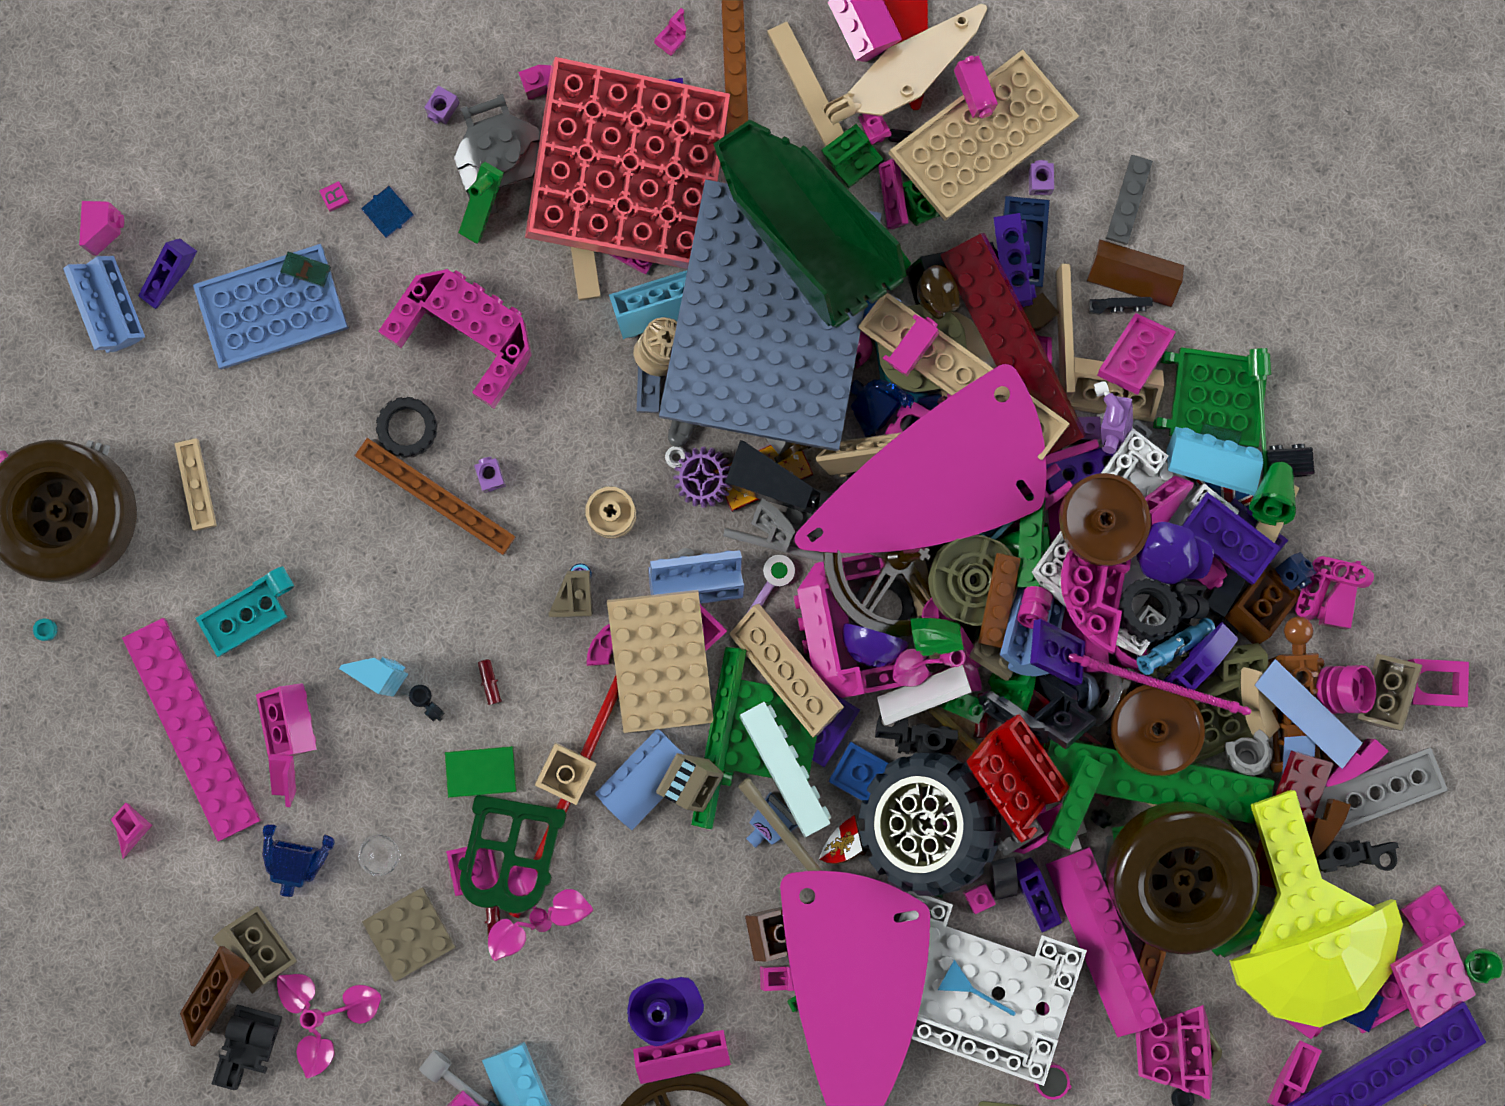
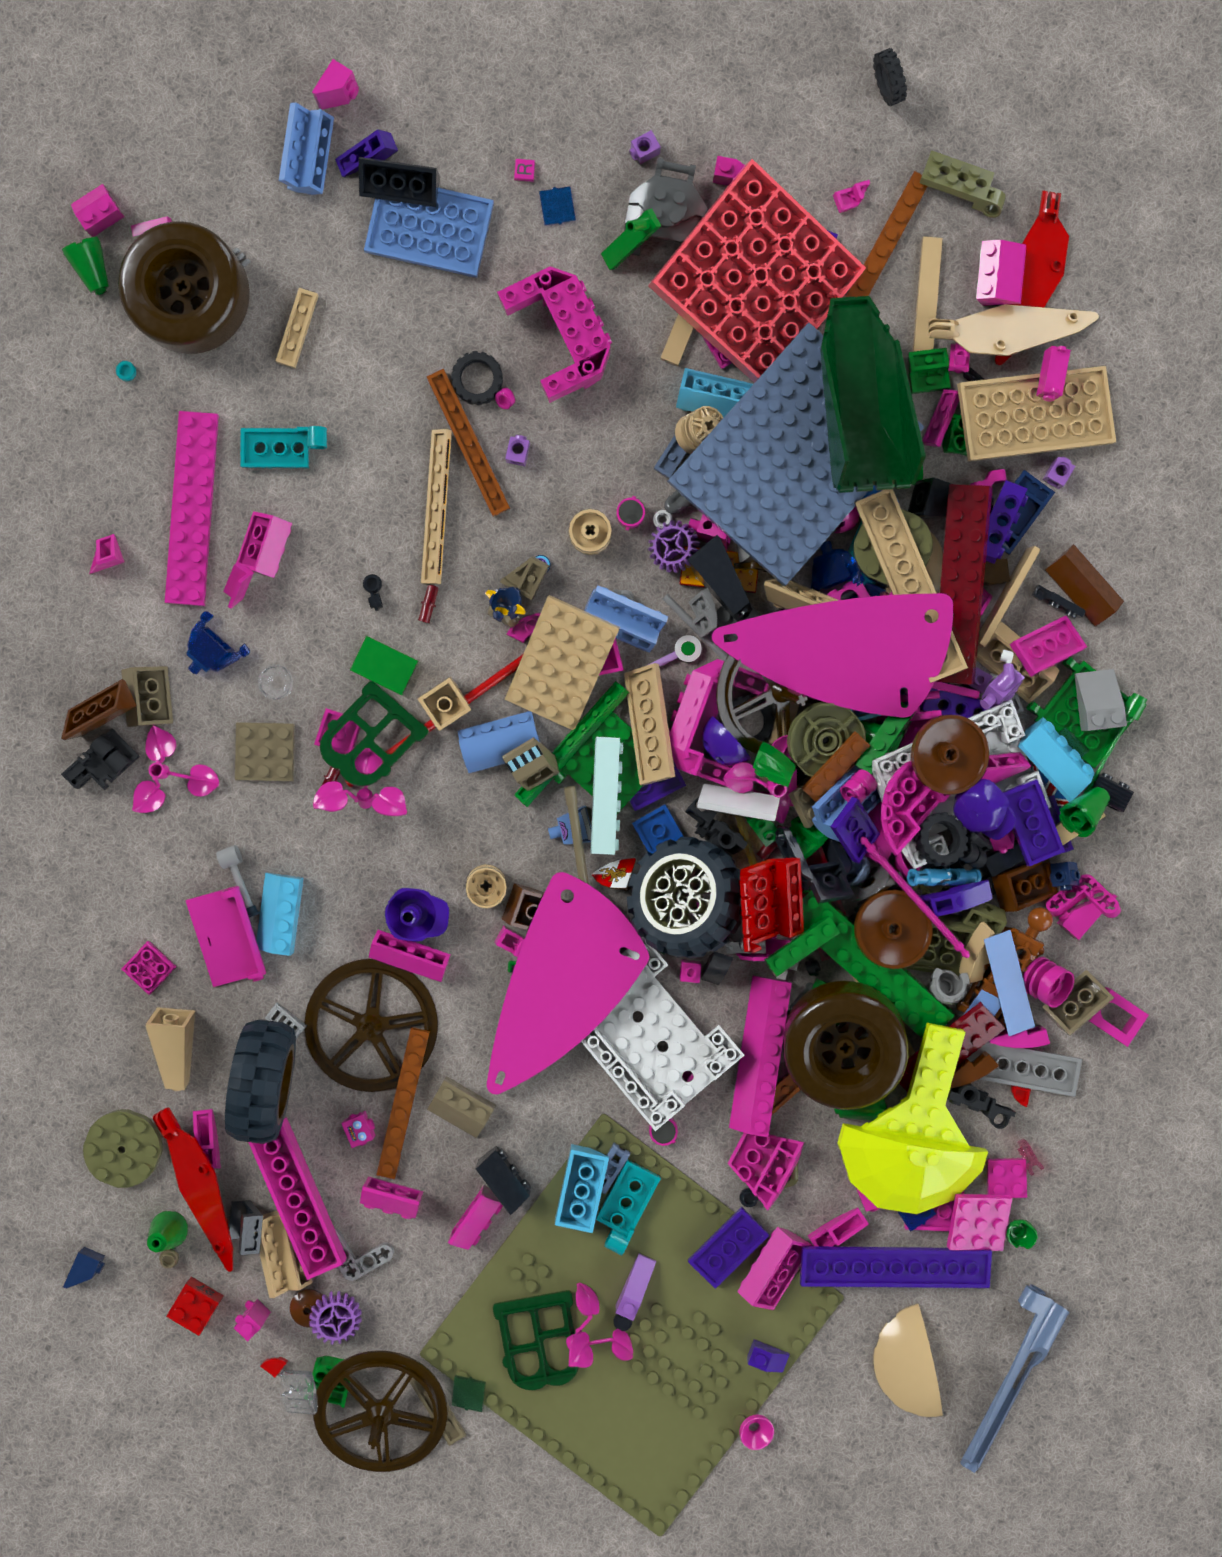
camera: 25 degrees right, 5 degrees up
clear green tile [280,251,331,288] -> none
medium azure slope [339,657,408,697] -> none
dark pink brick [882,314,939,377] -> none
dark brown helmet [917,265,960,320] -> none
dark azure piece [938,960,1016,1016] -> none
dark purple slope [1016,857,1062,933] -> none
dark grey plate [1105,155,1153,245] -> none
none -> black slope [359,157,440,207]
none -> tan plate [421,429,452,584]
none -> tan wheel [466,864,507,908]
none -> dark blue hair [485,586,526,627]
none -> dark pink tile [495,388,515,409]
none -> pearl dark grey piece [616,496,645,531]
none -> dark pink torso [688,514,731,550]
none -> dark pink piece [970,469,1007,487]
none -> red tile [1011,1085,1031,1107]
none -> clear pink plate [1017,1138,1044,1176]
none -> light grey slope [1075,669,1127,731]

